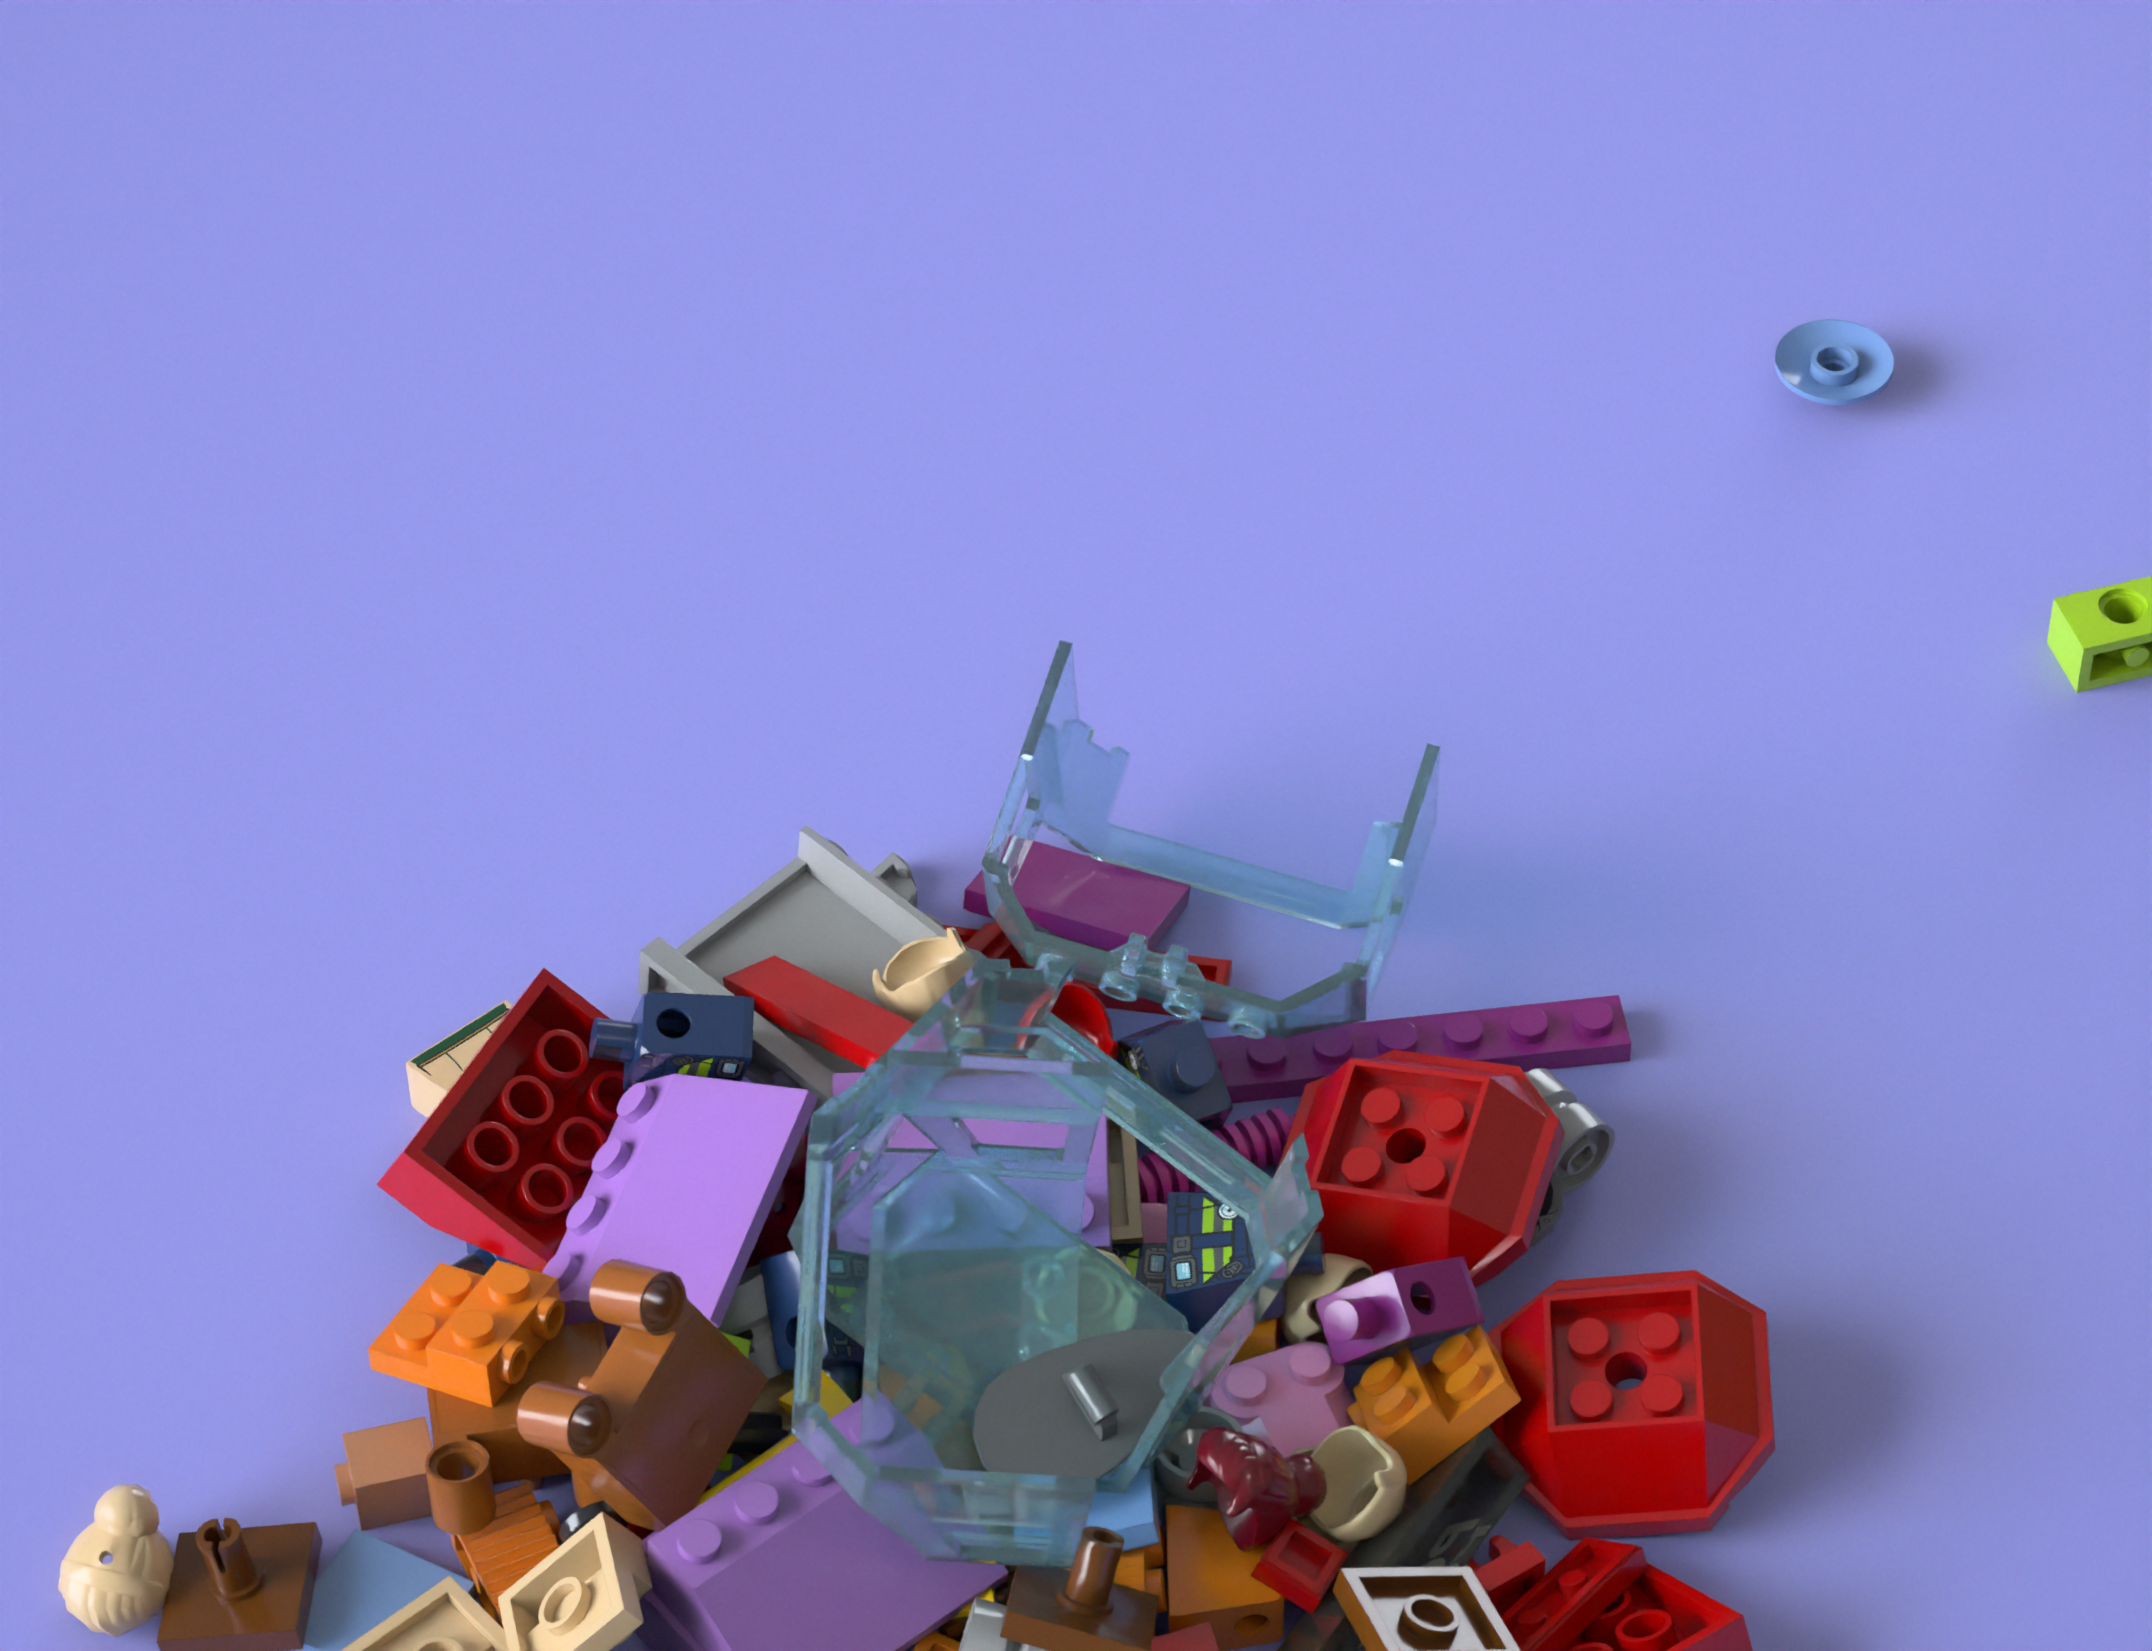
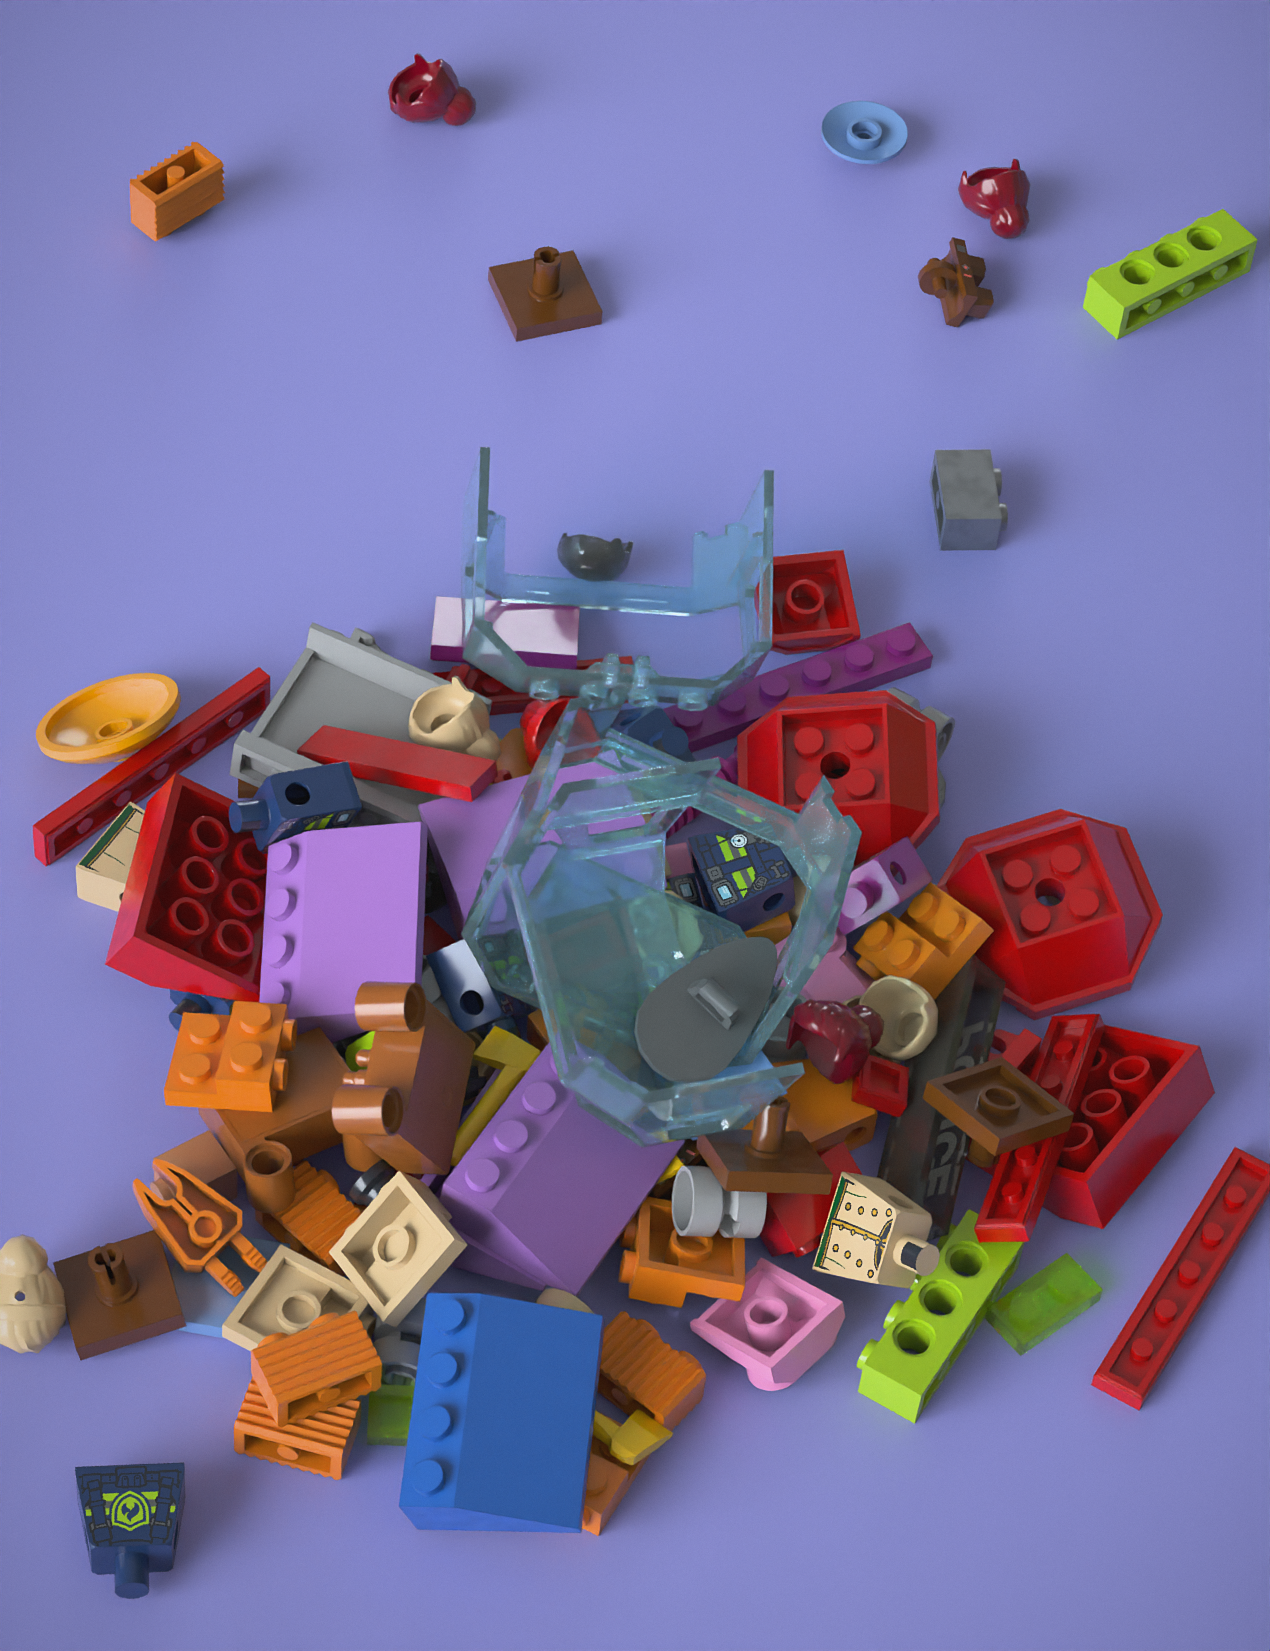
camera: 25 degrees left, 5 degrees up
none -> red tile [32,667,270,866]
none -> light orange dish [36,673,181,764]
none -> orange brick [130,142,225,241]
none -> orange hinge [132,1159,267,1297]
none -> dark red piece [388,53,476,126]
none -> reddish brown tile [488,246,603,342]
none -> clear smoke hair [557,533,634,585]
none -> red slope [748,550,861,655]
none -> reddish brown hips [918,237,994,327]
none -> flat silver brick [929,449,1008,551]
none -> dark red piece [958,159,1030,239]

